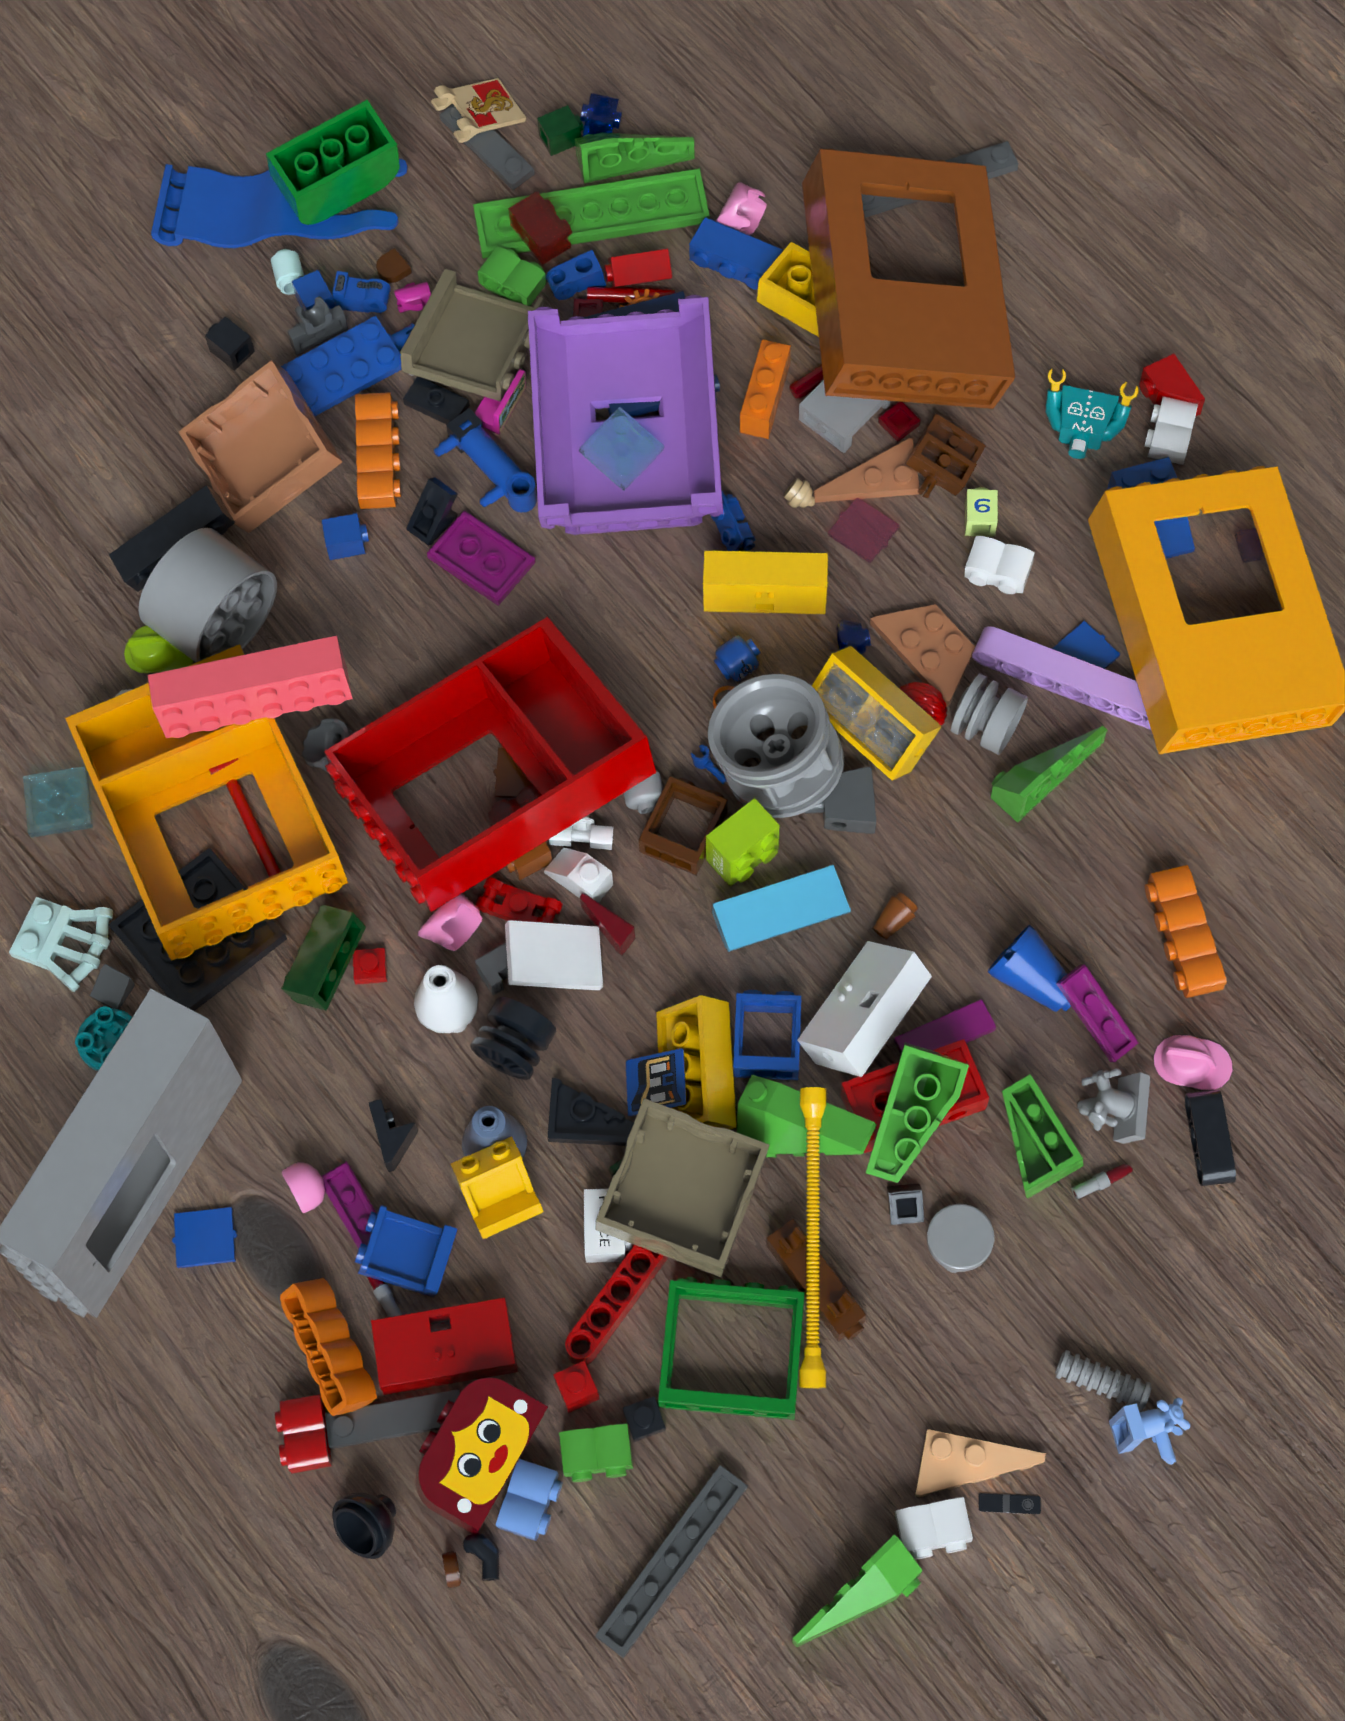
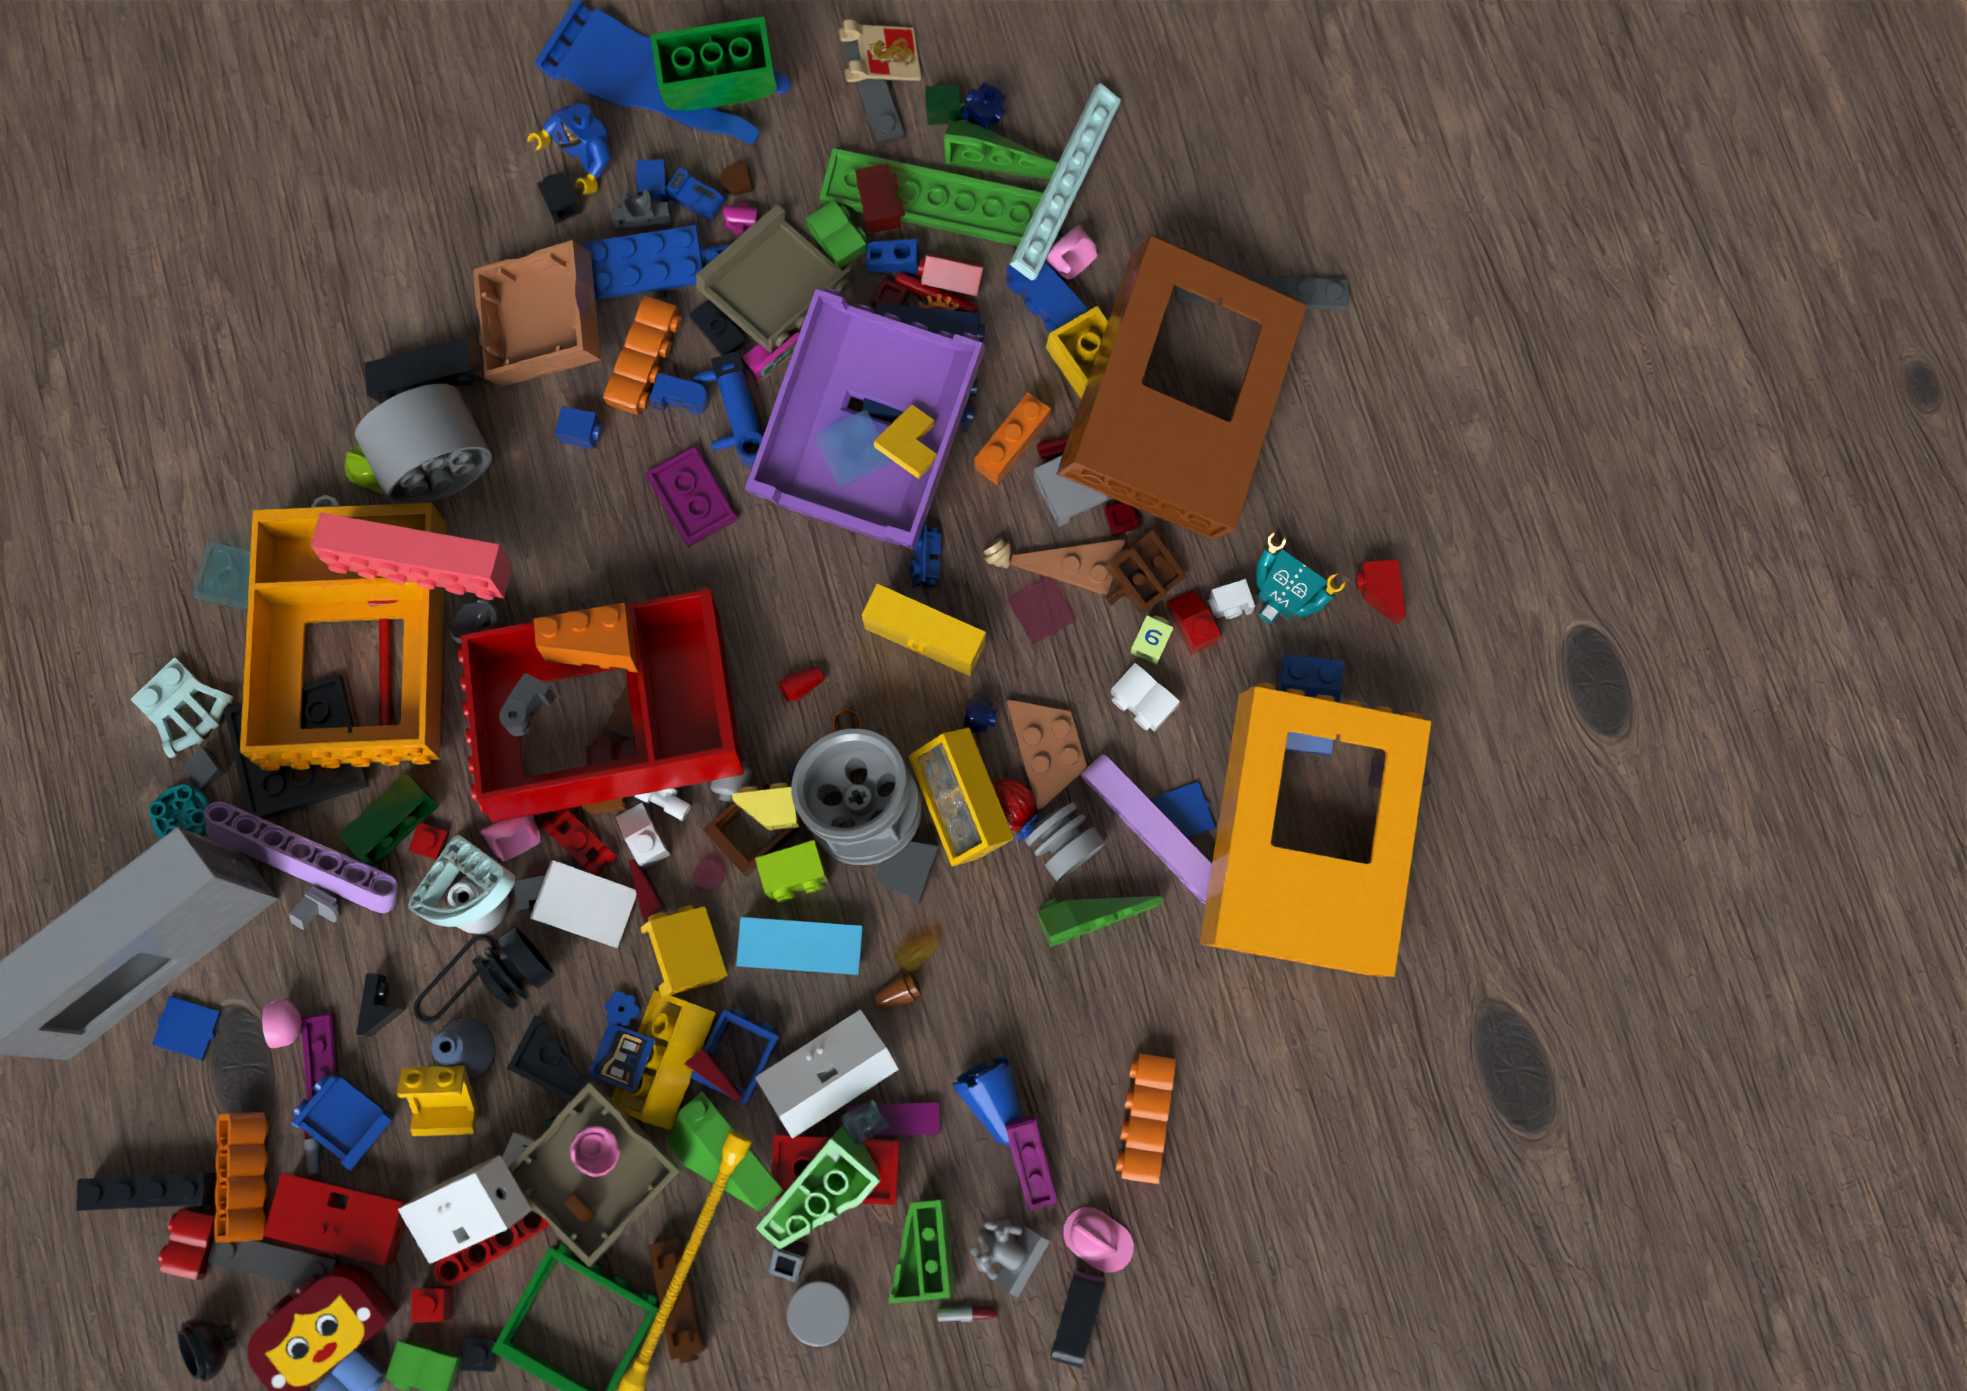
camera: 20 degrees right, 10 degrees up
light aqua brick [271,249,304,295] -> none
black slope [406,477,458,546] -> none
blue head [713,635,761,681] -> none
white brick [1144,396,1198,465] -> none
none -> black brick [76,1173,217,1211]
none -> lavender beam [204,802,398,913]
none -> light grey piece [289,886,340,930]
none -> white brick [398,1155,532,1264]
none -> light aqua beam [408,835,515,927]
none -> black piece [413,935,496,1023]
none -> dark grey leg [499,673,557,736]
none -> blue torso [528,103,611,195]
none -> orange wedge [534,603,638,672]
none -> reddish brown tile [565,1190,596,1223]
none -> bright pink hair [570,1125,621,1177]
none -> blue plant [604,991,640,1026]
none -> yellow panel [641,905,727,998]
none -> blue leg [650,373,709,414]
none -> dark red slope [684,1049,744,1102]
none -> clear pink tile [693,860,725,891]
none -> light yellow slope [732,783,799,831]
none -> red cone [778,666,824,703]
none -> clear light blue plate [841,1100,889,1145]
none -> yellow tile [874,405,937,479]
none -> clear yellow cone [893,932,940,974]
none -> light aqua tile [1010,83,1121,281]
none -> blue plant [1016,815,1040,842]
none -> red slope [1166,590,1221,655]
none -> white brick [1207,579,1255,619]

